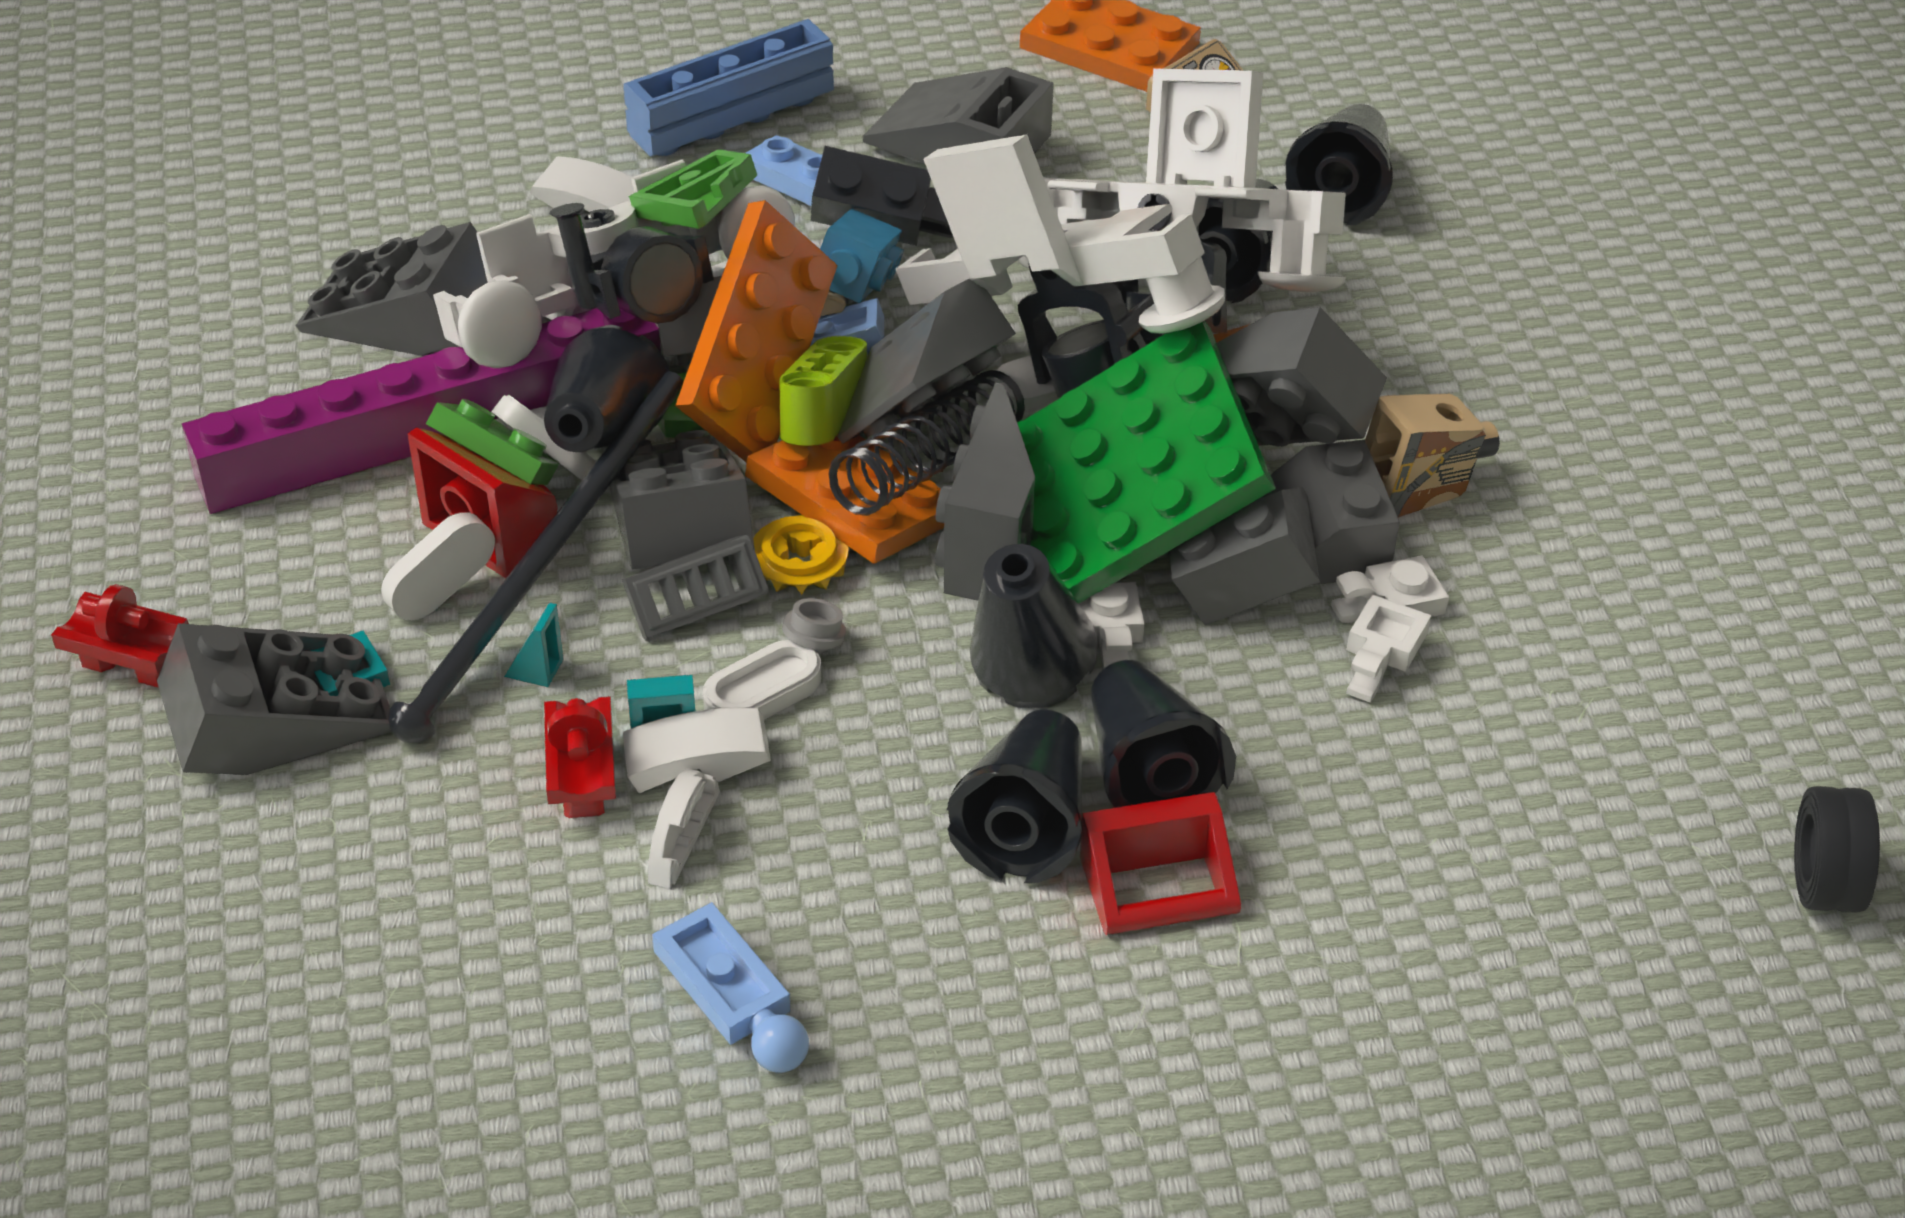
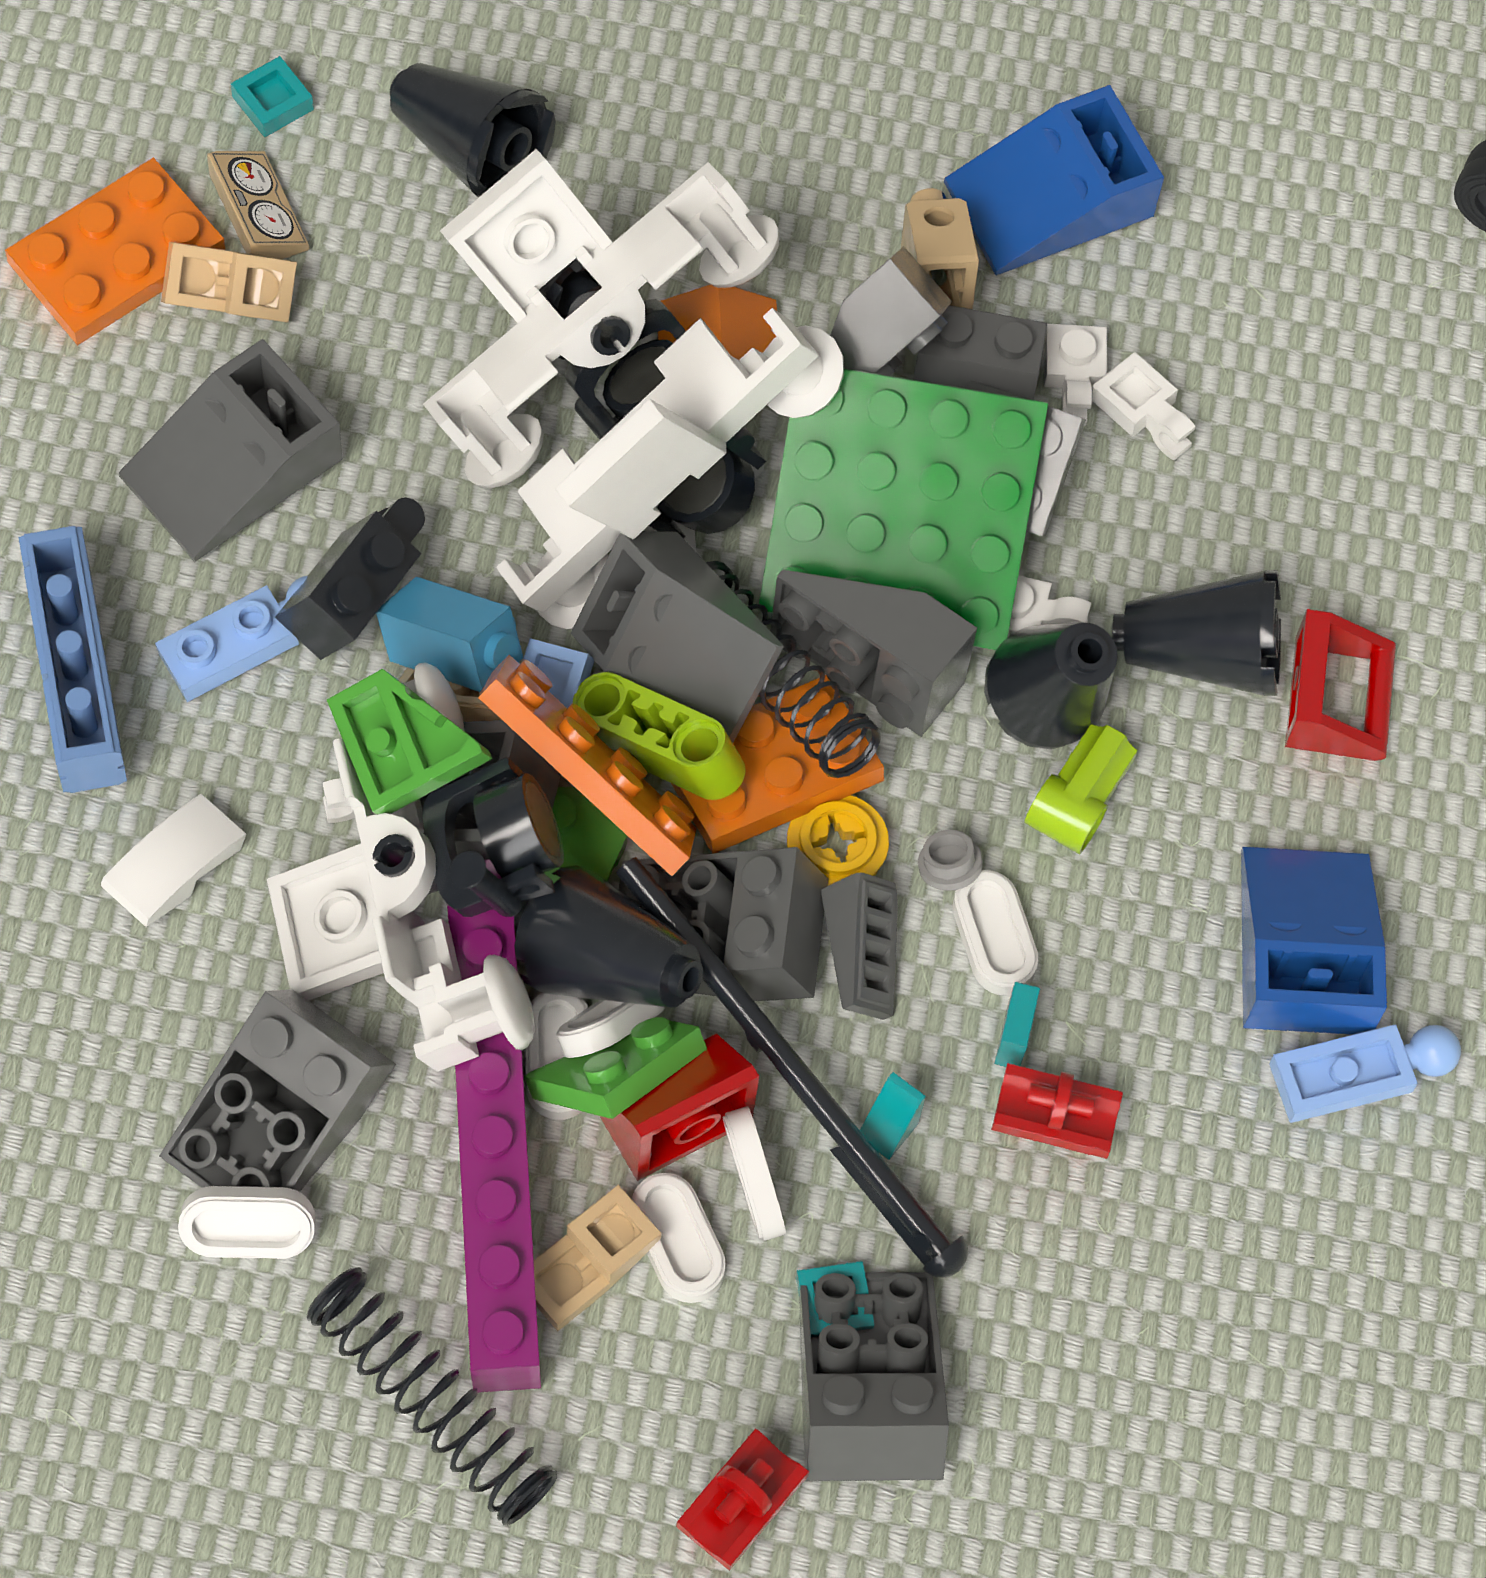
camera: 75 degrees left, 20 degrees up
white slope [622,707,771,794] -> none
white tile [648,768,720,889] -> none
black cone [947,709,1082,884] -> none
none -> tan slope [161,241,297,322]
none -> white tile [178,1186,316,1259]
none -> teal tile [230,56,314,138]
none -> black piece [307,1267,557,1525]
none -> tan slope [534,1185,662,1331]
none -> white tile [632,1173,725,1303]
none -> blue slope [944,85,1164,276]
none -> lime piece [1024,724,1138,855]
none -> blue slope [1241,847,1387,1035]

